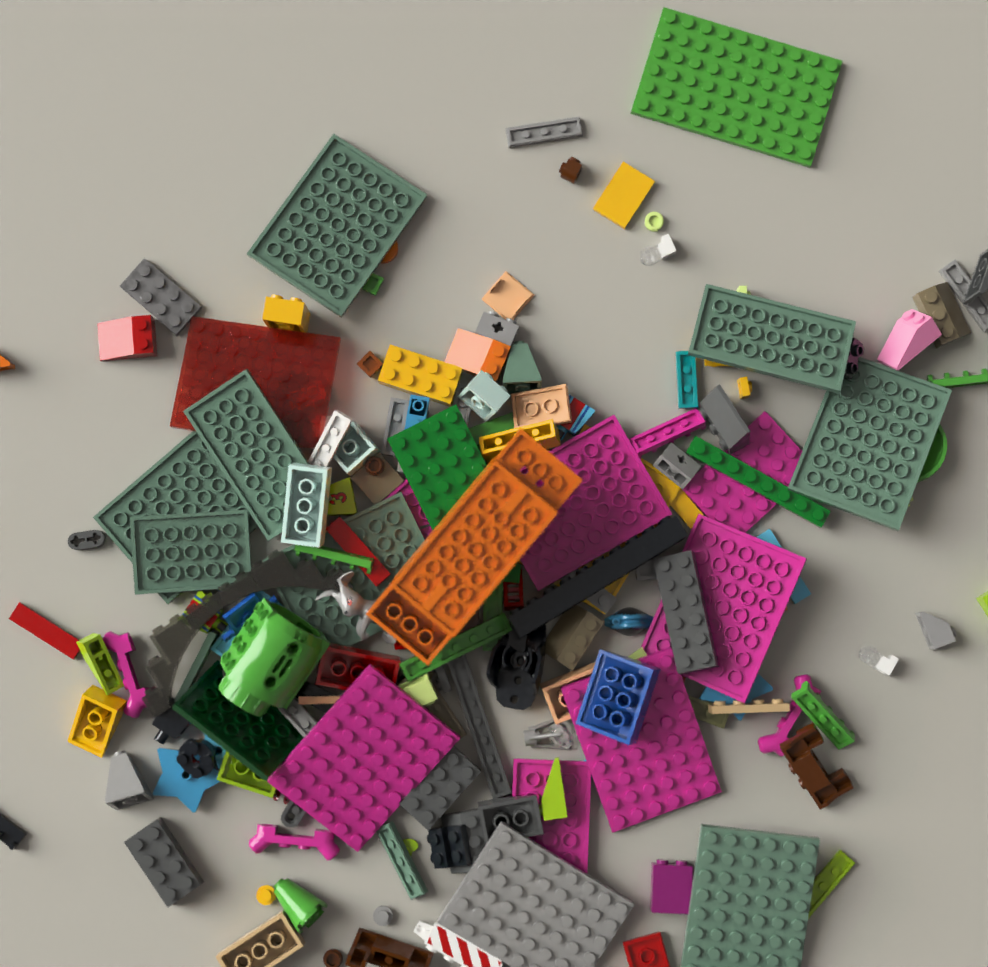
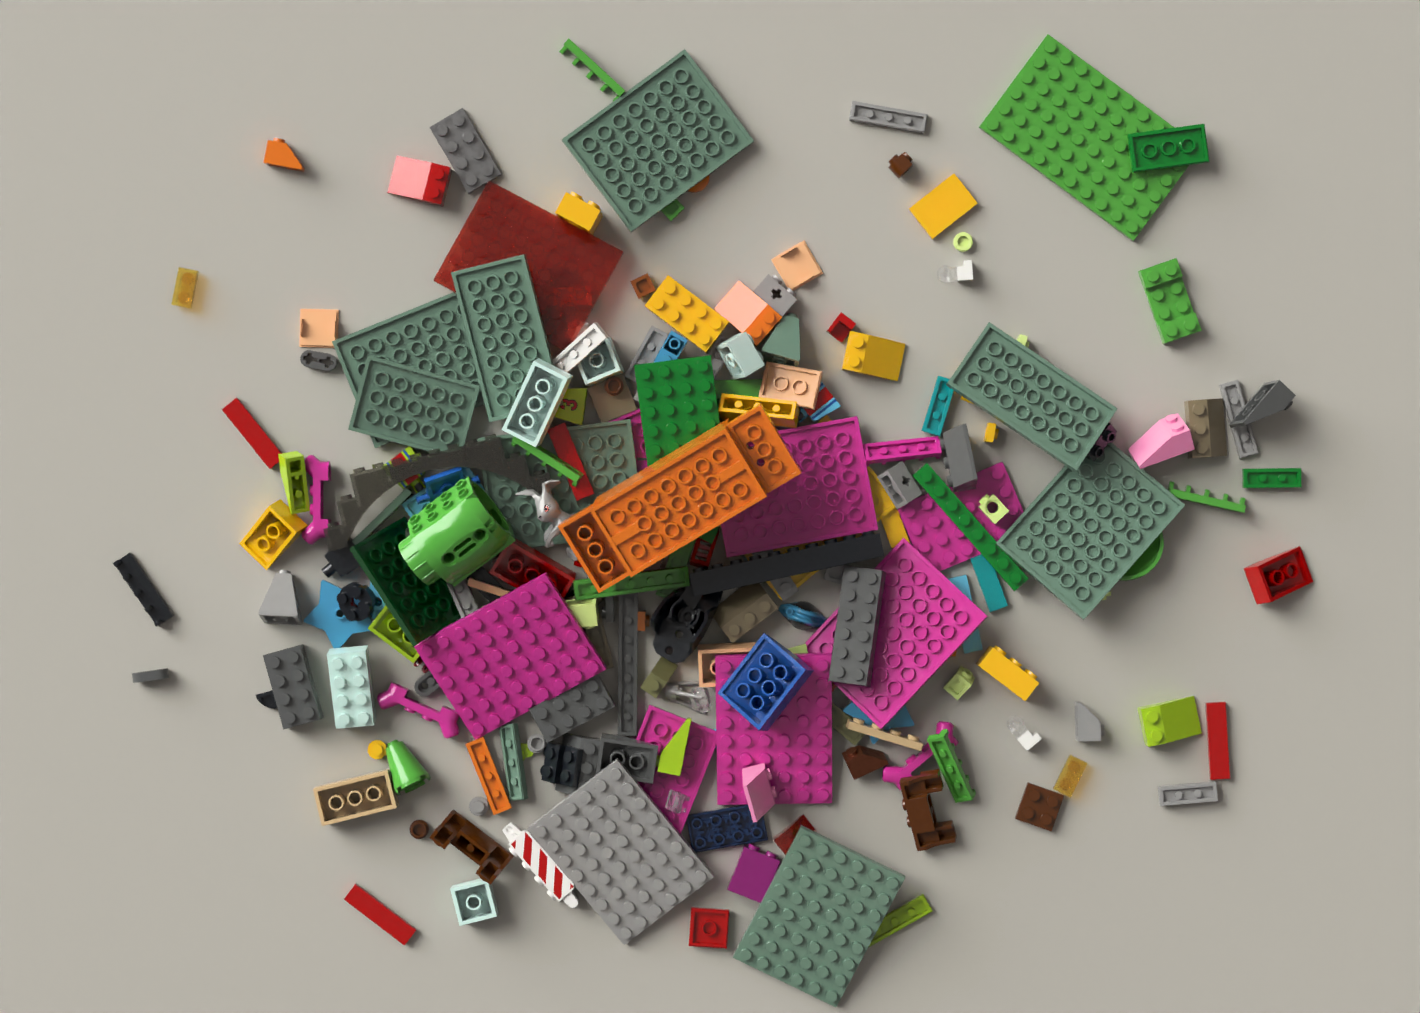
camera: 20 degrees right, 5 degrees up
none -> dark grey beam [132,668,169,683]
none -> black tile [256,690,277,709]
none -> light nougat piece [299,309,339,348]
none -> light aqua brick [327,645,377,729]
none -> orange plate [466,736,512,815]
none -> light grey plate [527,734,546,753]
none -> bright green hinge [559,38,626,101]
none -> dark orange plate [638,611,650,631]
none -> olive slope [640,656,678,698]
none -> clear tile [665,789,690,814]
none -> dark blue tile [687,804,768,853]
none -> bright pink slope [742,763,777,823]
none -> clear red slope [773,814,815,855]
none -> red panel [826,312,856,342]
none -> yellow slope [841,331,905,381]
none -> copper slope [842,745,889,780]
none -> yellowish green bracket [943,666,975,700]
none -> teal tile [970,554,1008,612]
none -> yellow brick [976,645,1039,701]
none -> yellowish green brick [978,494,1009,524]
none -> reddish brown plate [1015,782,1064,832]
none -> clear yellow plate [1053,754,1087,798]
none -> green tile [1127,124,1210,173]
none -> bright green piece [1138,258,1202,344]

